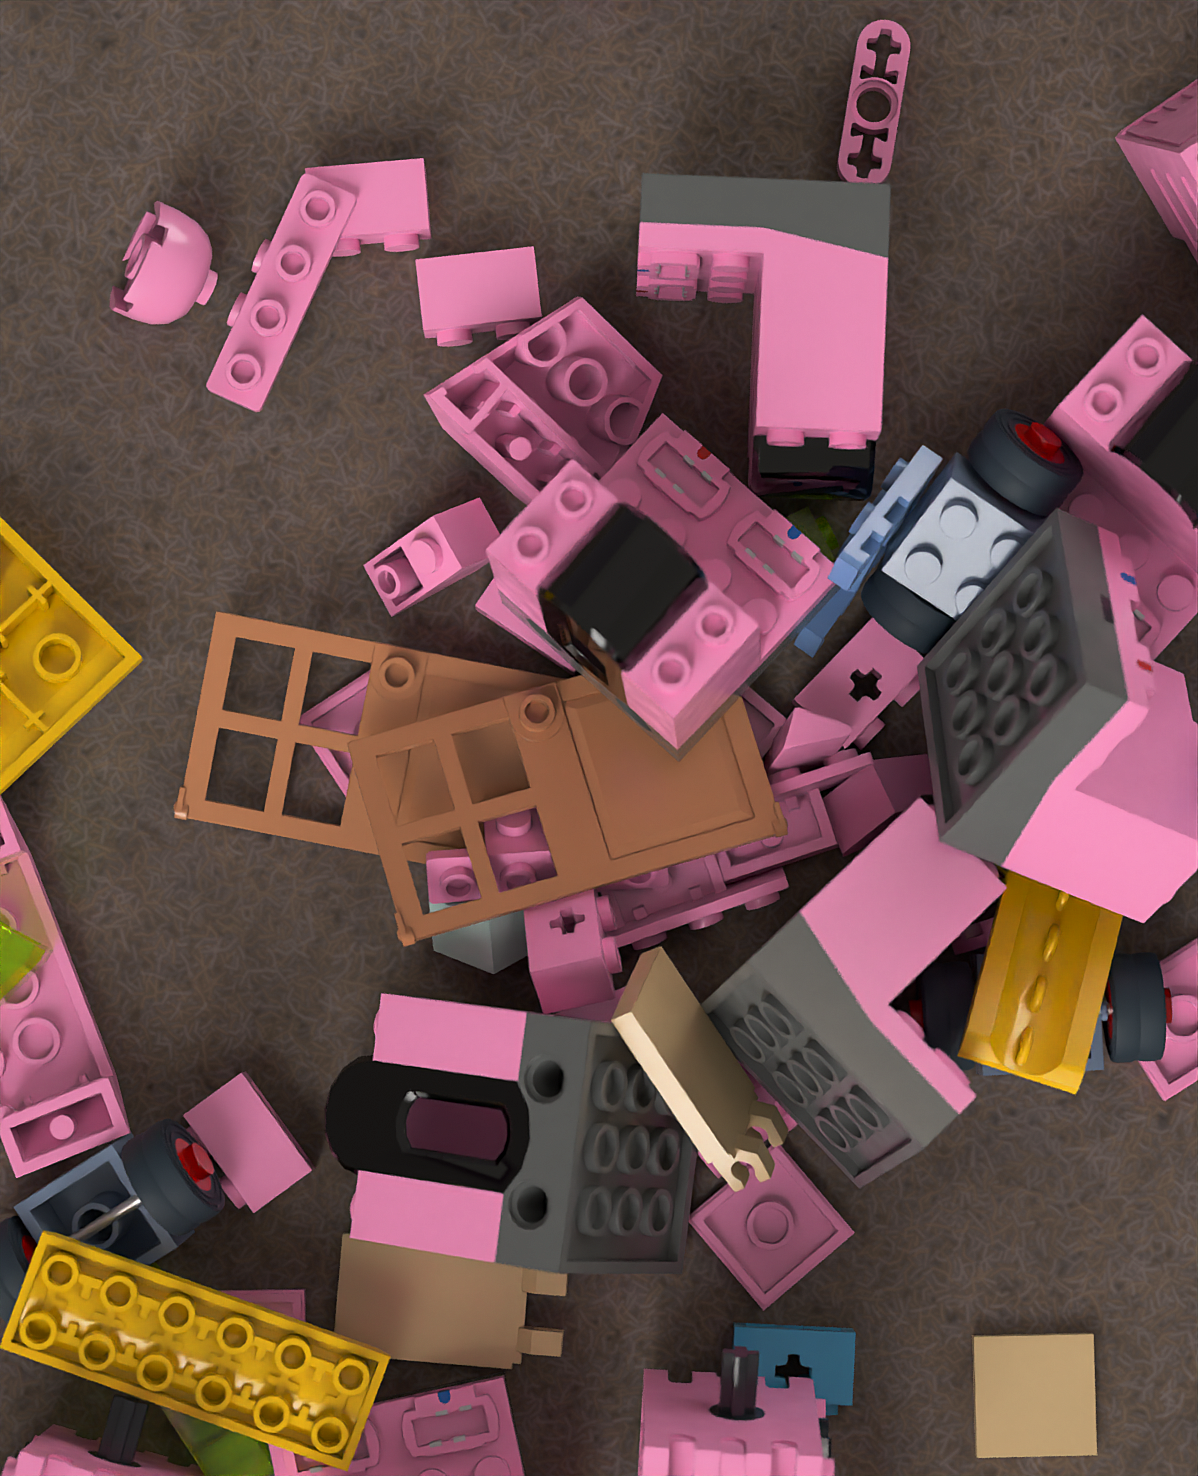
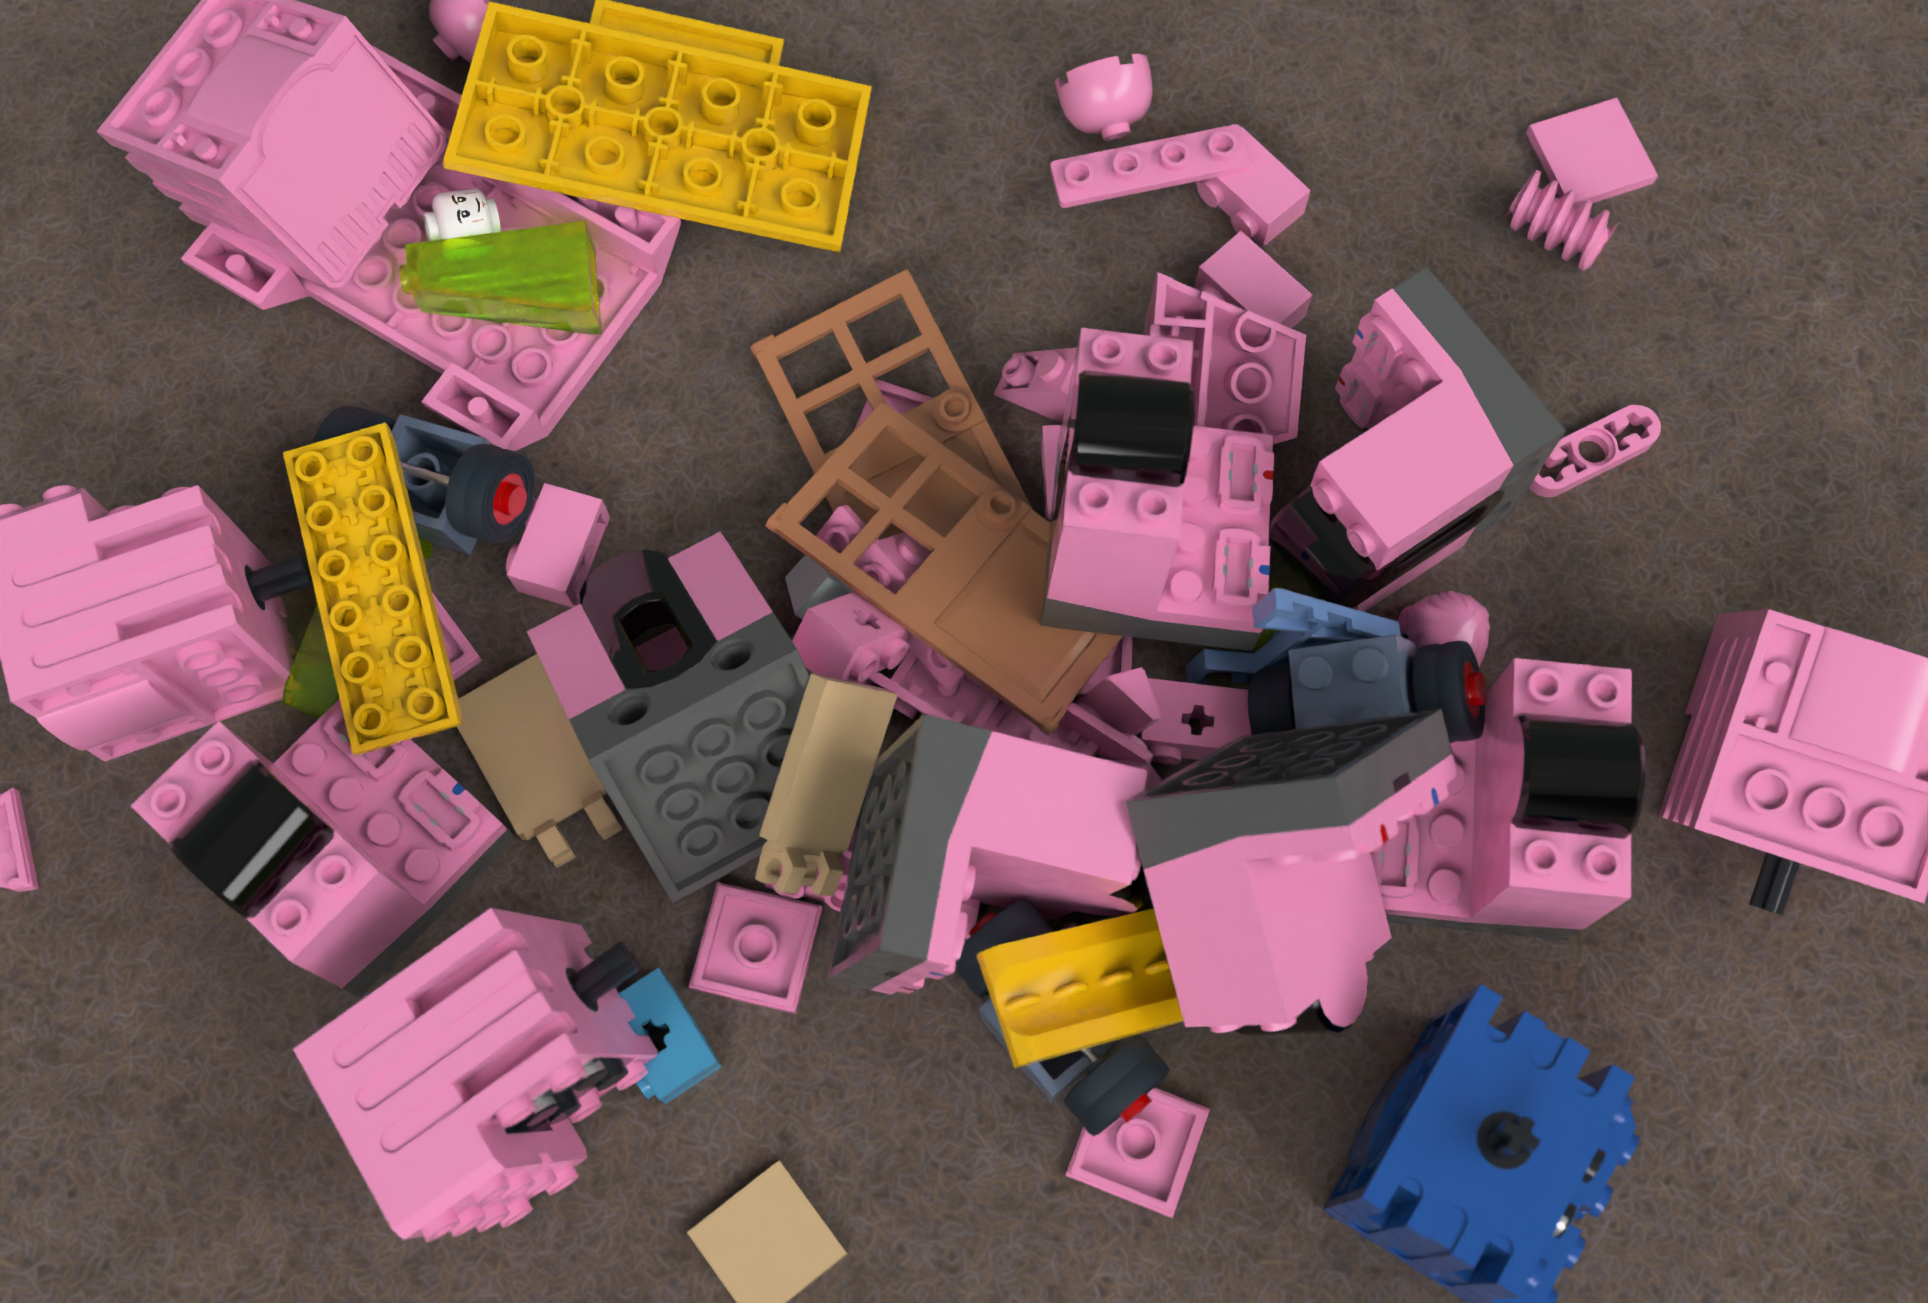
camera: 55 degrees right, 15 degrees down
none -> bright pink hair [1397,591,1490,667]

